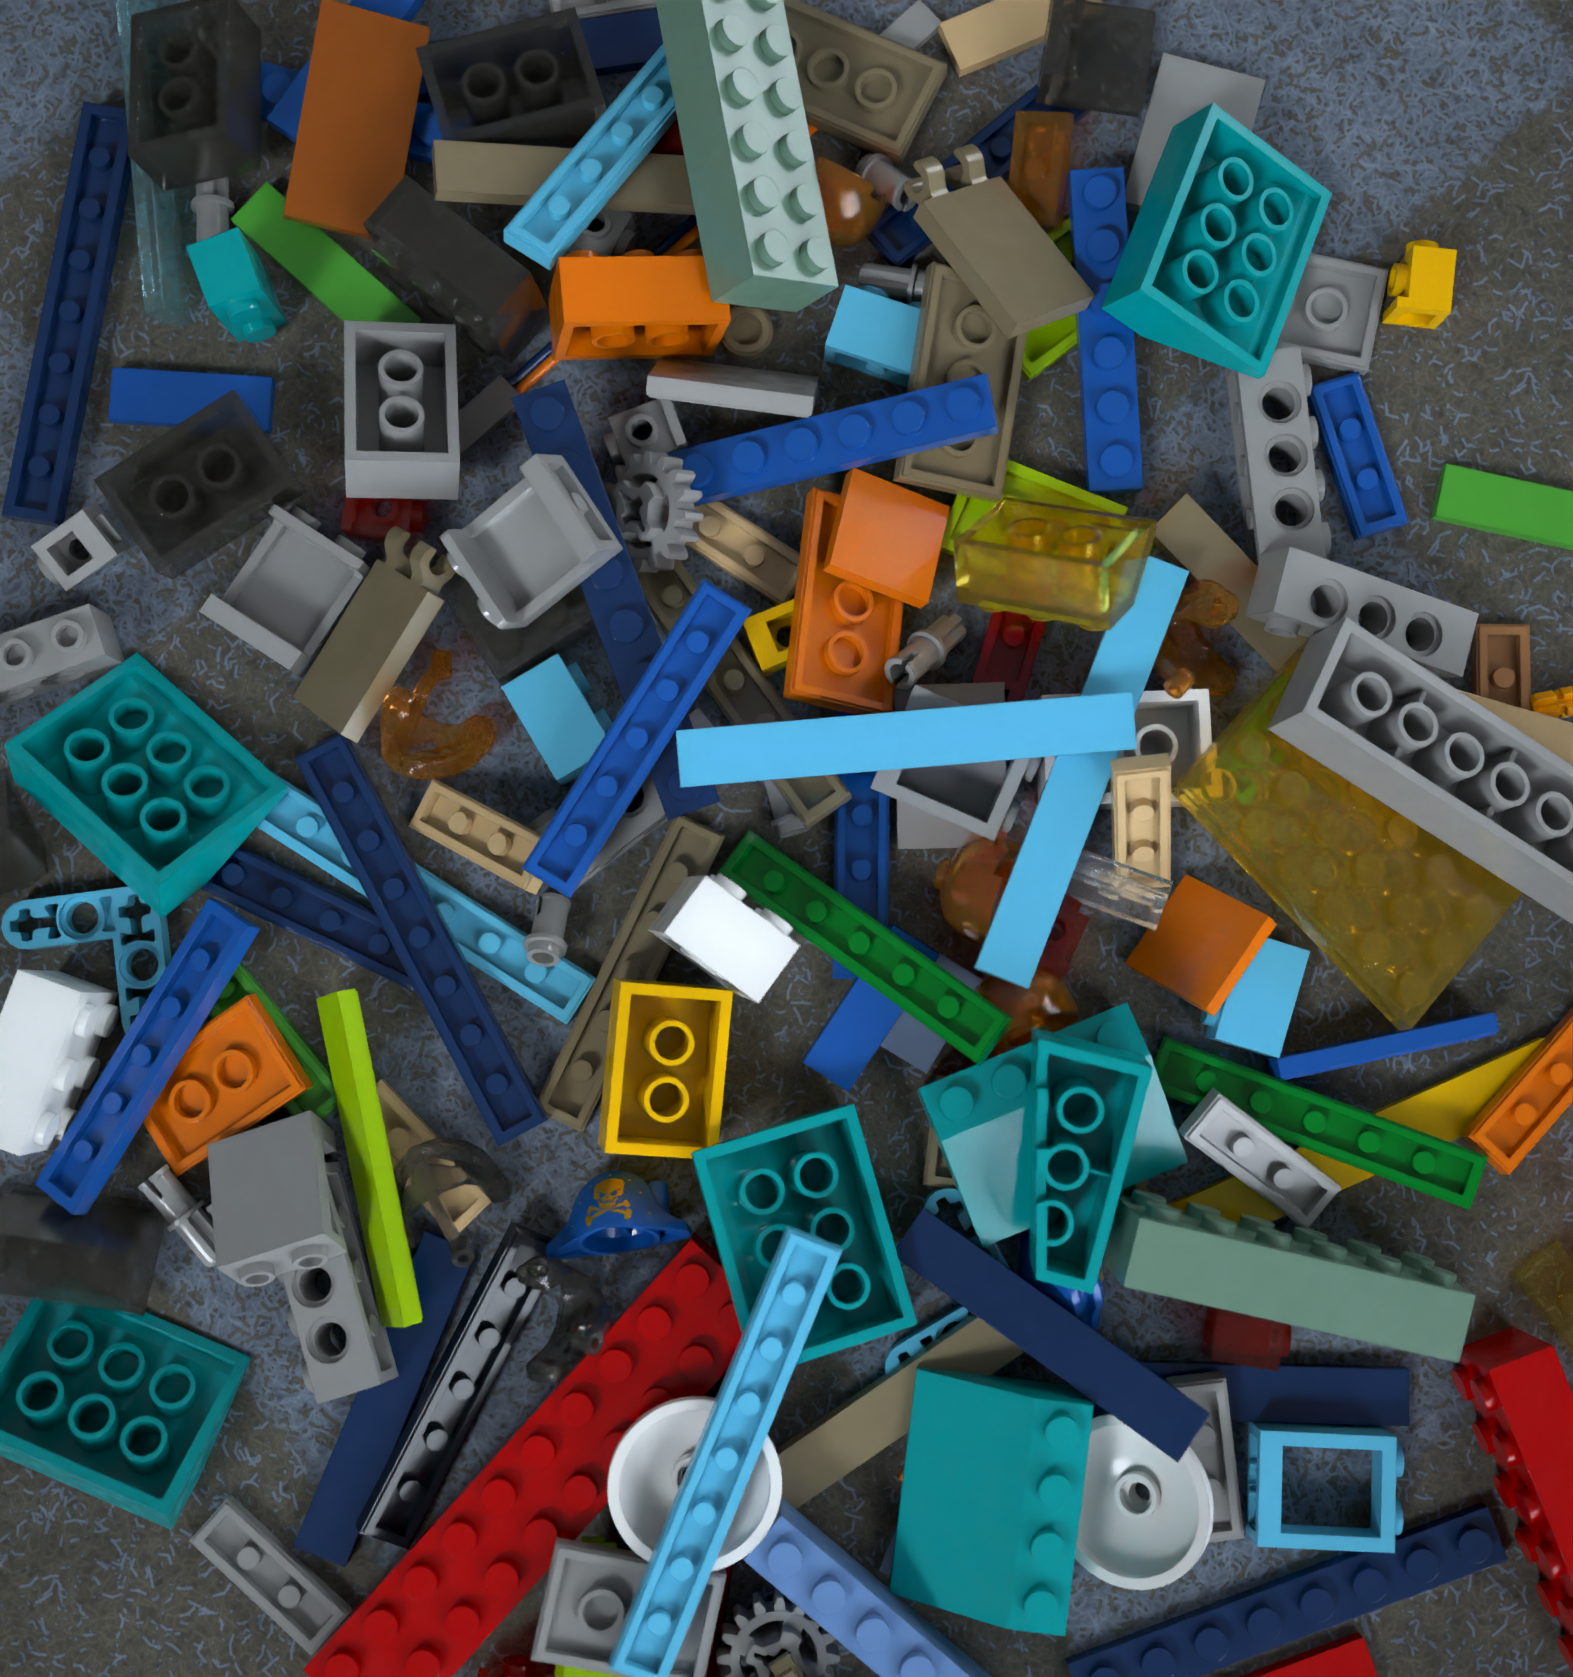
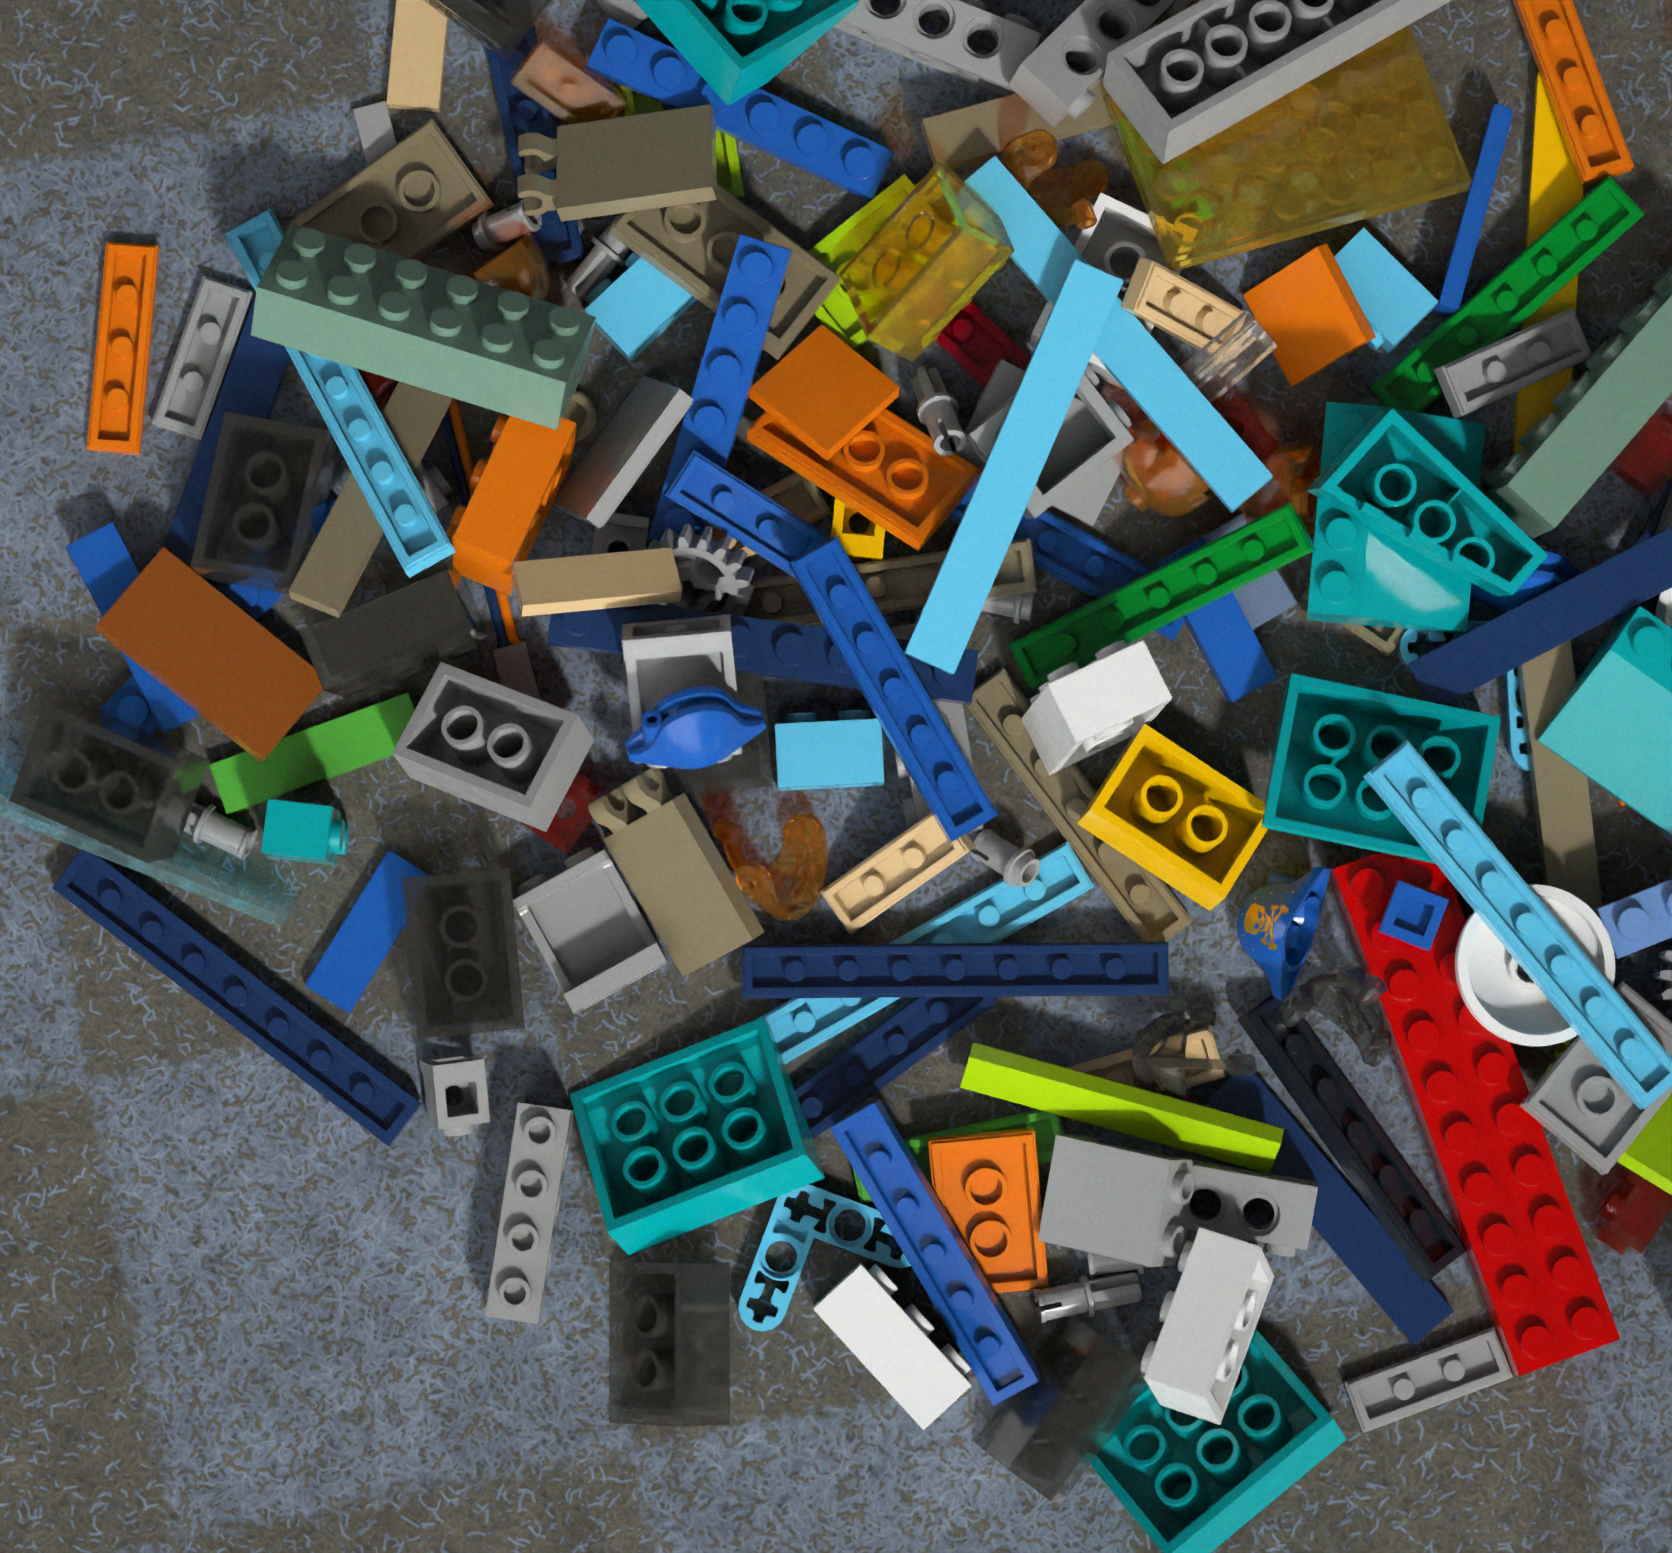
camera: 65 degrees left, 0 degrees up
none -> tan tile [512,547,682,617]
none -> blue hat [625,686,766,769]
none -> blue tile [664,448,827,578]
none -> white brick [1141,1227,1274,1425]
none -> blue plate [1377,880,1449,951]

